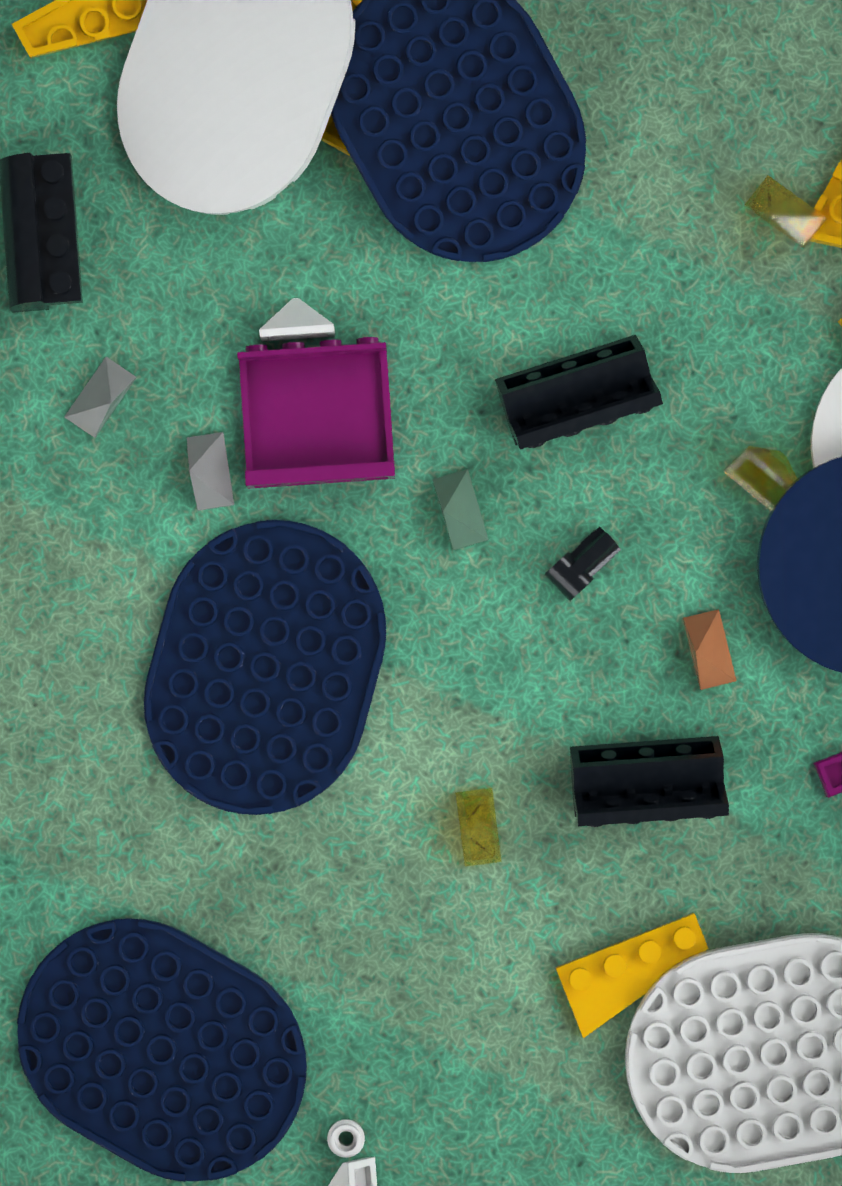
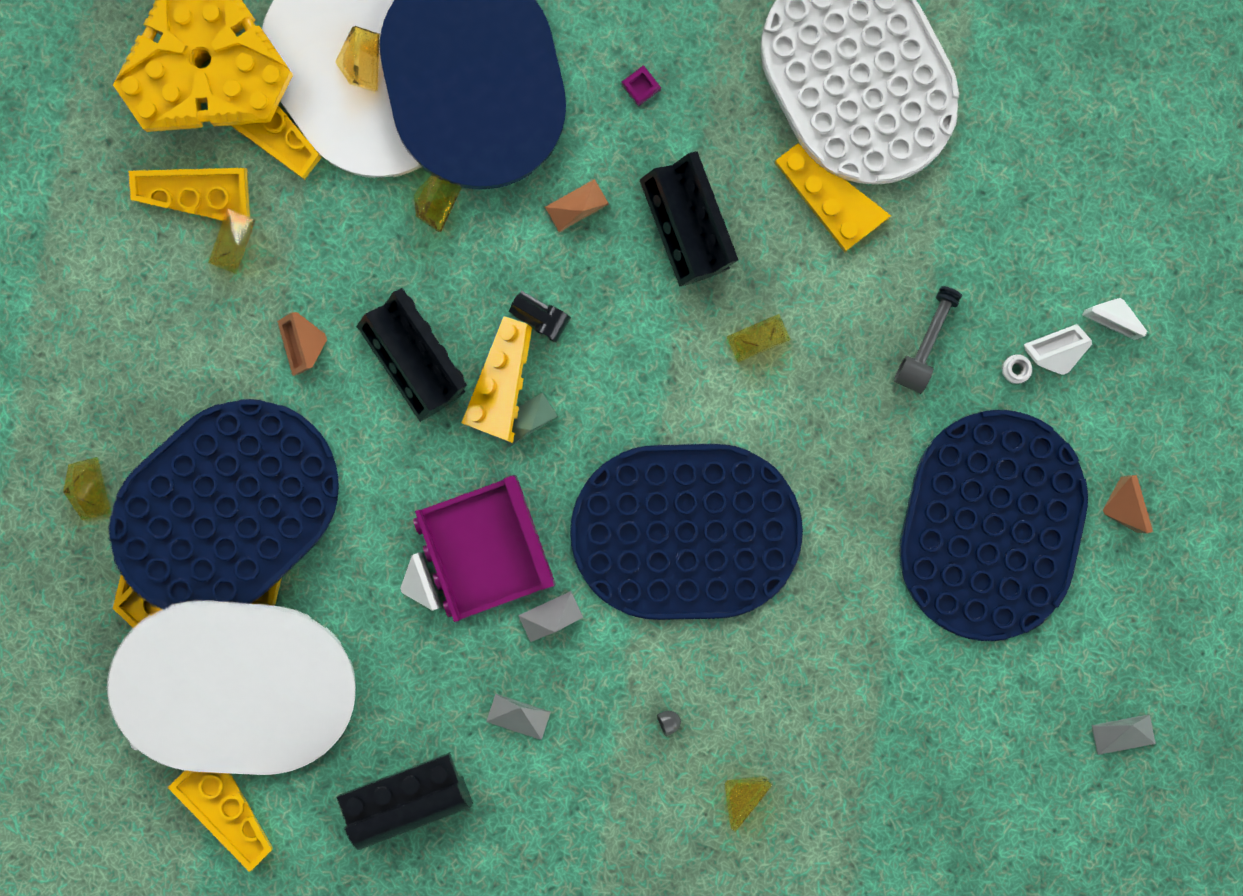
camera: 100 degrees left, 0 degrees up
none -> nougat slope [277,312,327,376]
none -> yellow wing [461,316,532,443]
none -> dark grey hinge [657,711,681,736]
none -> dark grey piece [894,286,962,394]

